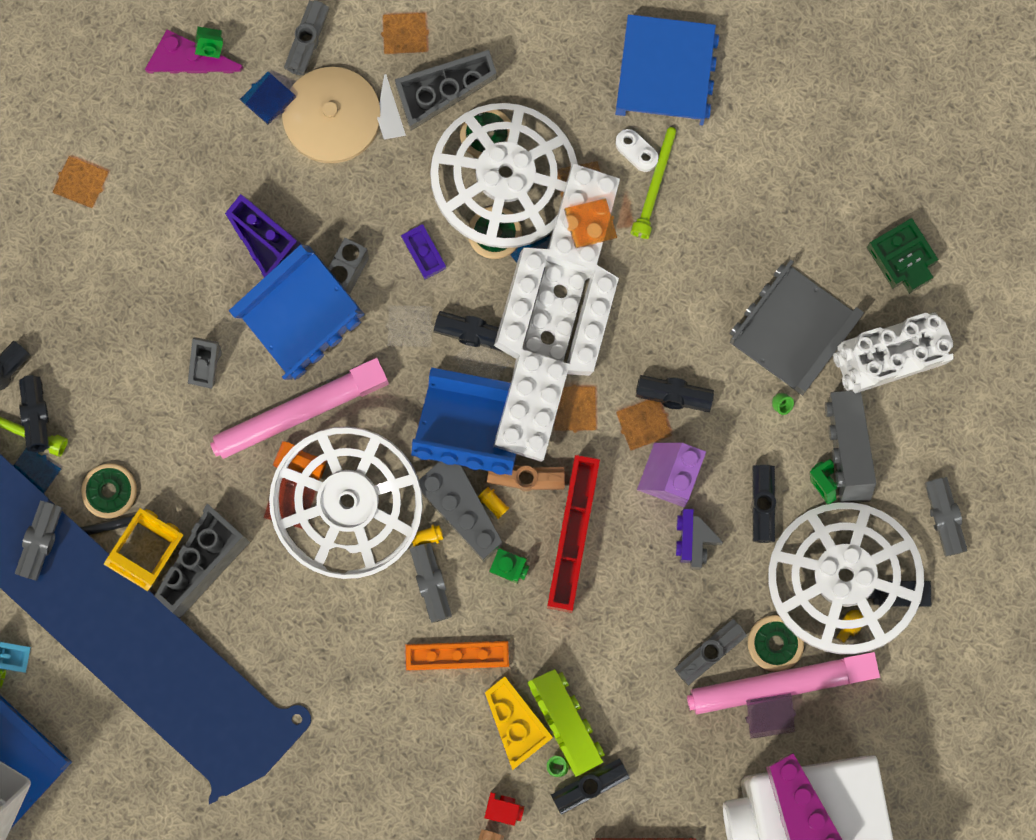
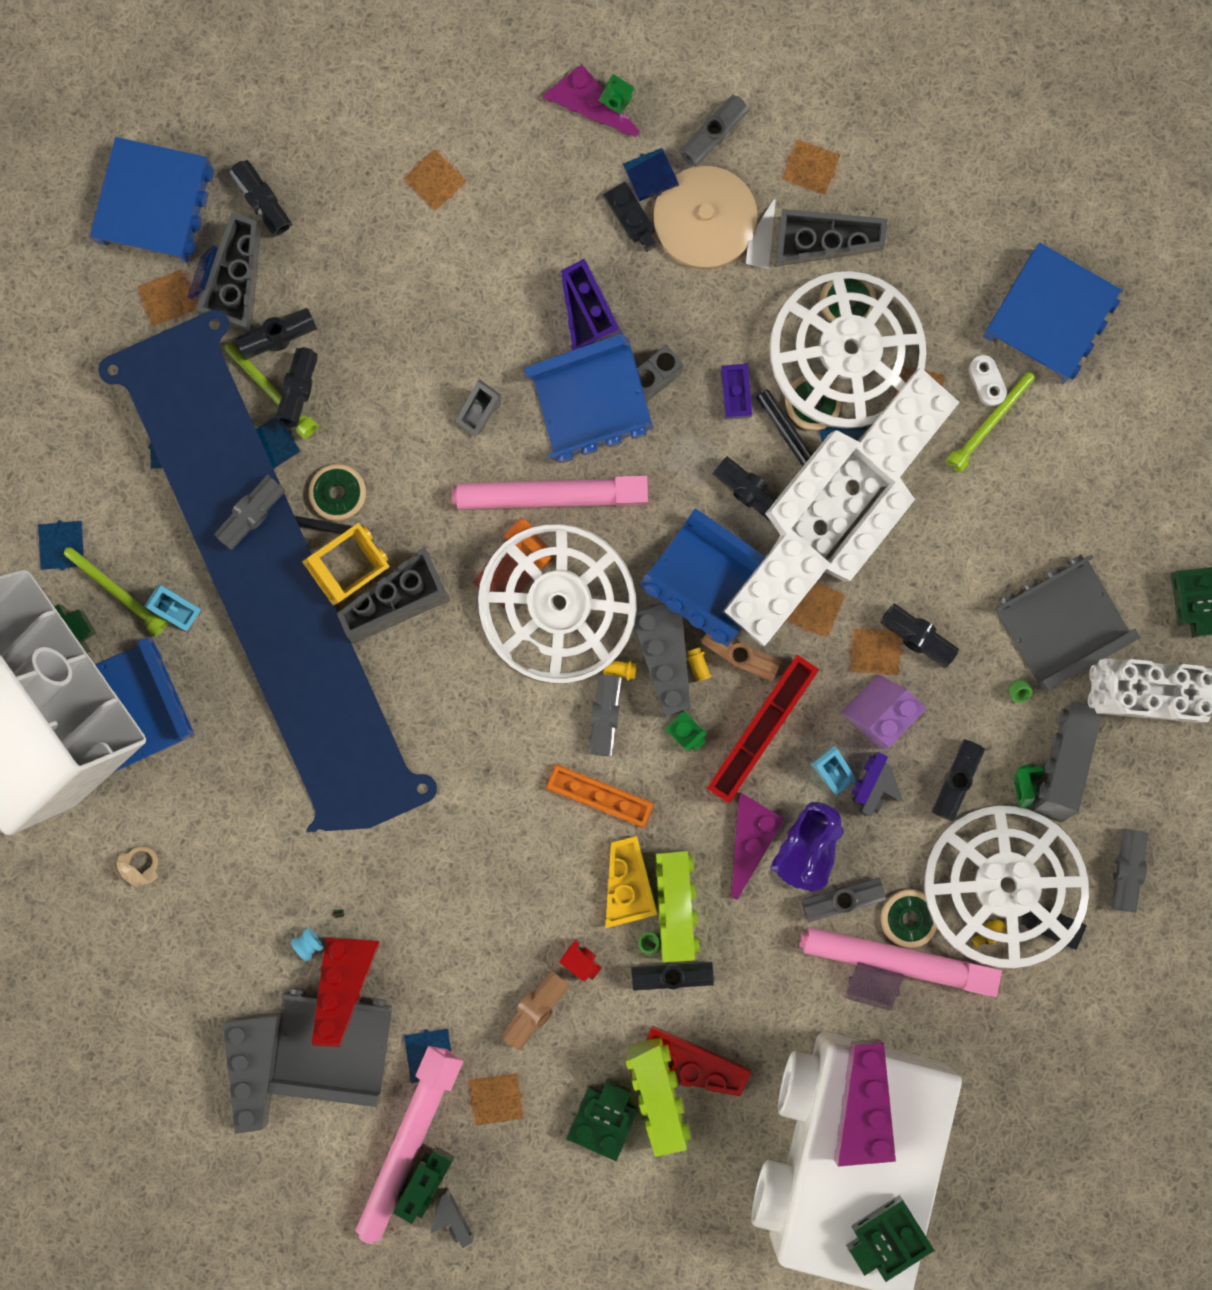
camera: 25 degrees right, 5 degrees up
clear orange piece [564,198,617,249] -> none
none -> black hinge [603,181,656,252]
none -> magenta wing [731,792,785,900]
none -> black axle [757,389,813,467]
none -> dark purple hair [770,802,844,892]
none -> medium azure slope [810,746,856,796]

